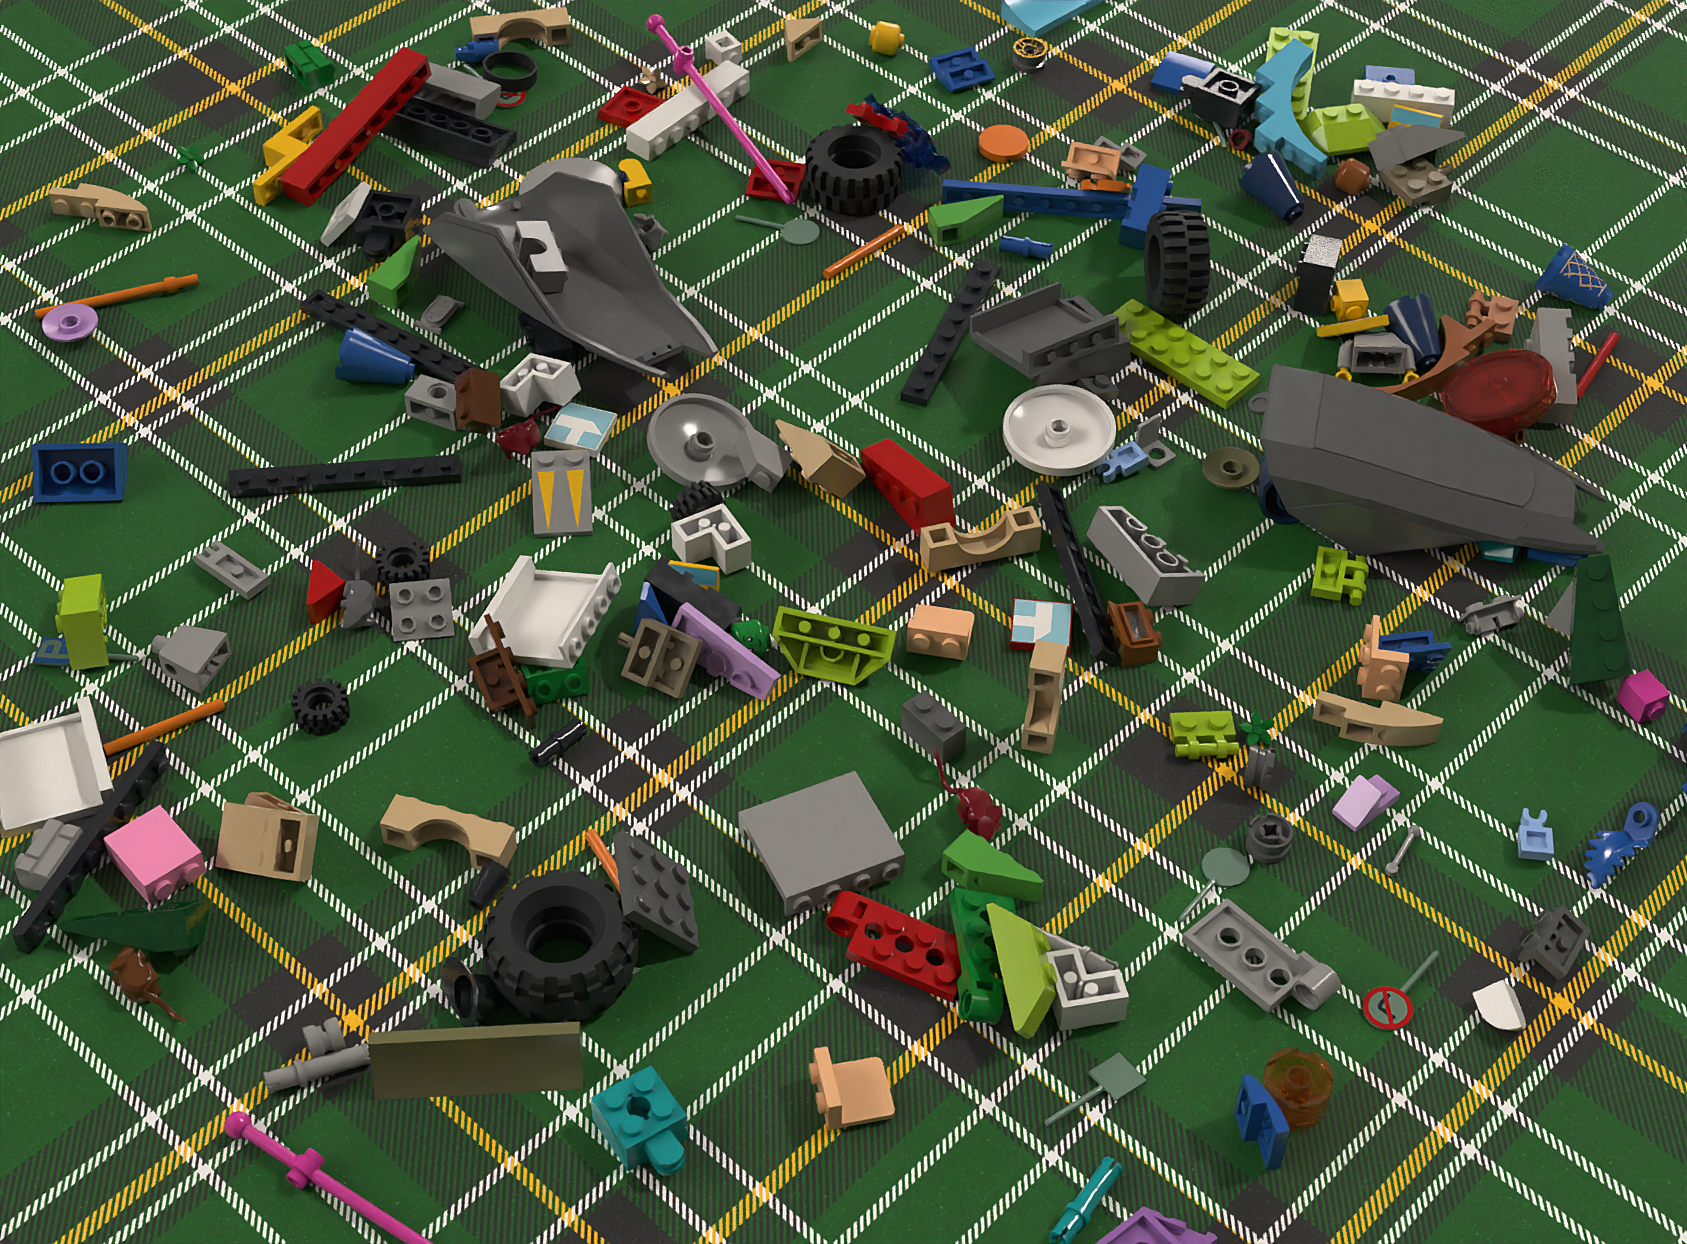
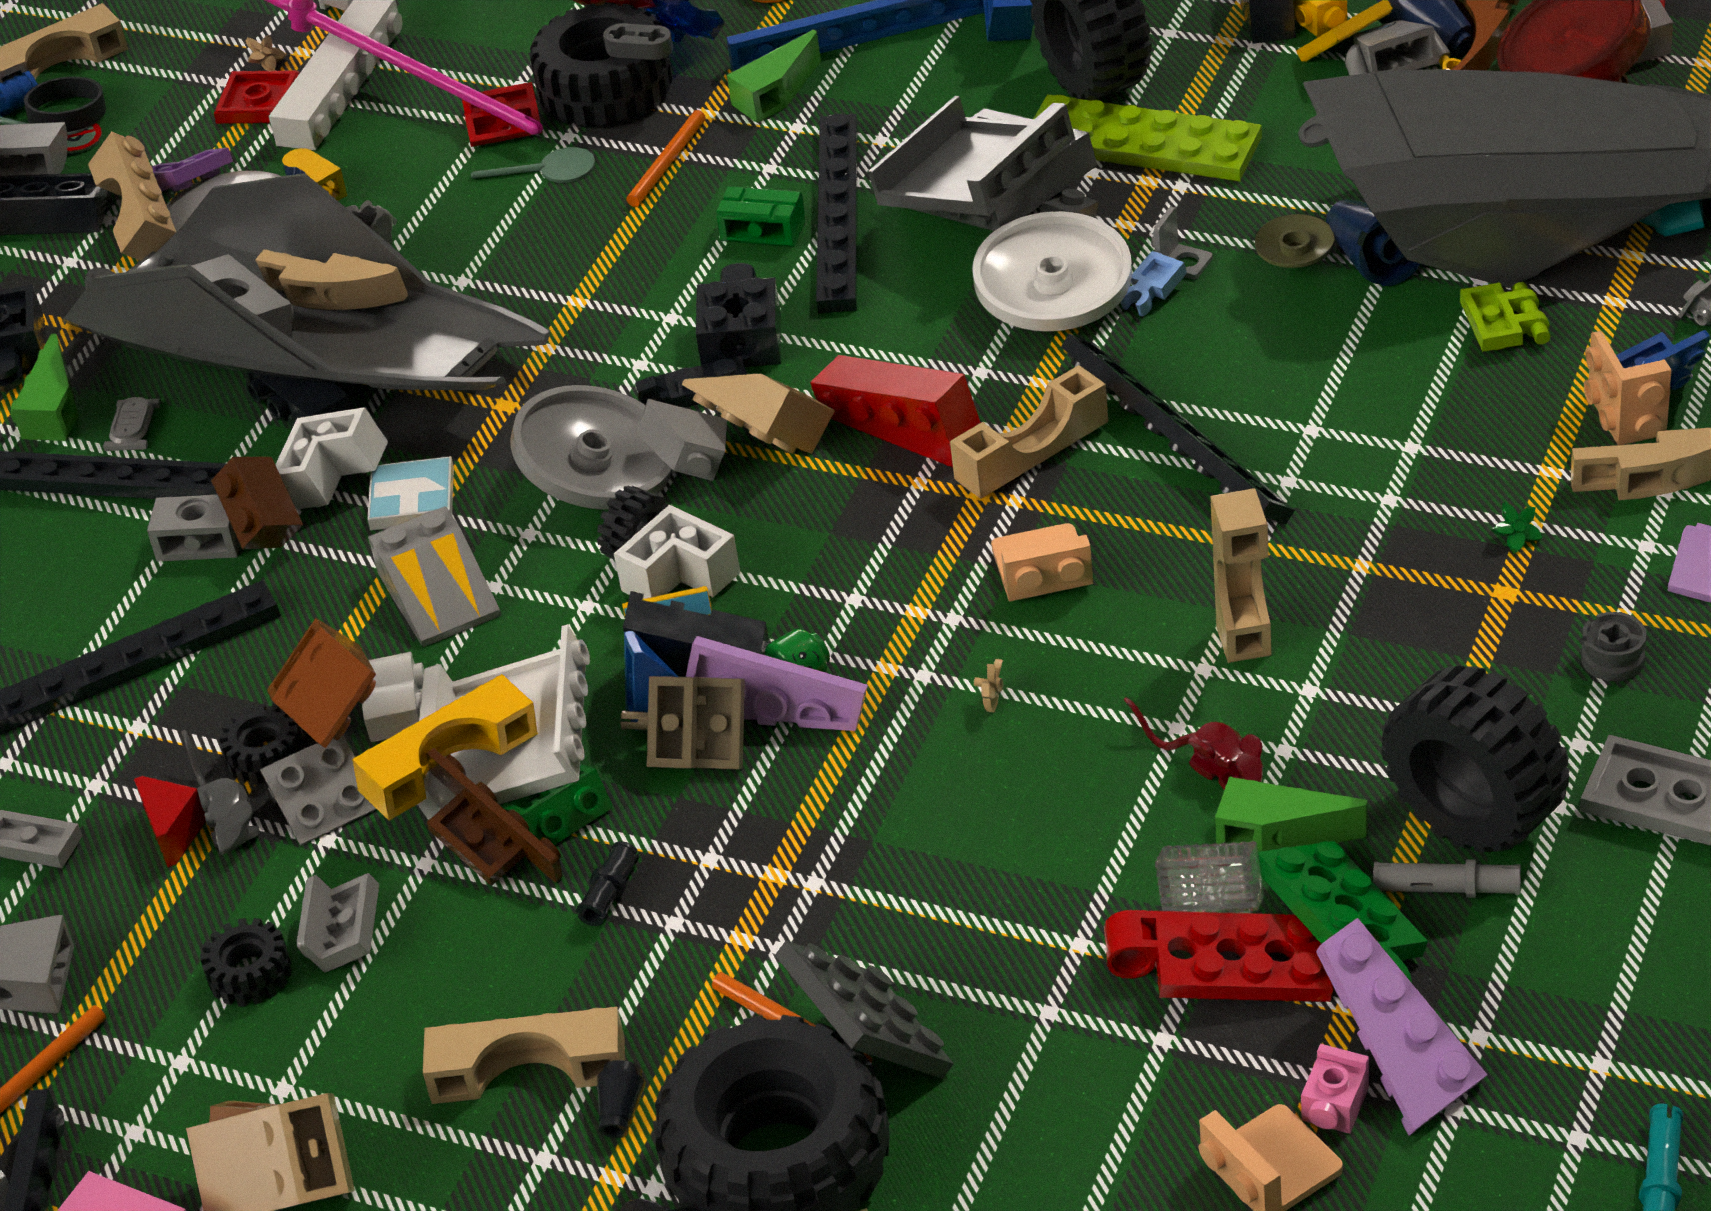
camera: 15 degrees left, 5 degrees down
blue cone [335,326,415,384] -> none
dark red animal [496,405,562,460] -> none
light grey panel [739,771,905,917] -> none
lime wedge [772,606,897,686] -> none
dark grey brick [901,690,967,765] -> none
lime wedge [986,902,1058,1039] -> none
blue pin [999,234,1053,260] -> none
tile [1009,598,1073,655] -> none
sand green piece [1045,1052,1147,1126] -> none
white brick [1047,947,1129,1031] -> none
light grey wedge [1086,506,1206,606] -> none
dark orange window [1106,600,1162,667] -> none
lime plate [1169,711,1239,760] -> none
sand green piece [1178,847,1250,922] -> none
dark grey wheel [1243,744,1276,792] -> none
none -> tan arch [88,131,176,261]
none -> medium lavender plate [152,147,233,191]
none -> tan slope [256,250,408,310]
none -> dark orange slope [267,618,376,748]
none -> light grey bracket [297,873,380,973]
none -> yellow arch [352,674,538,821]
none -> white brick [362,652,424,742]
none -> dark grey beam [603,23,673,60]
none -> black hinge [635,356,747,408]
none -> black brick [696,263,781,367]
none -> green brick [716,186,805,247]
none -> tan plant [974,659,1003,713]
none -> clear brick [1155,841,1264,913]
none -> bright pink brick [1301,1044,1369,1134]
none -> lavender wing [1316,918,1487,1136]
none -> black tyre [1381,666,1570,852]

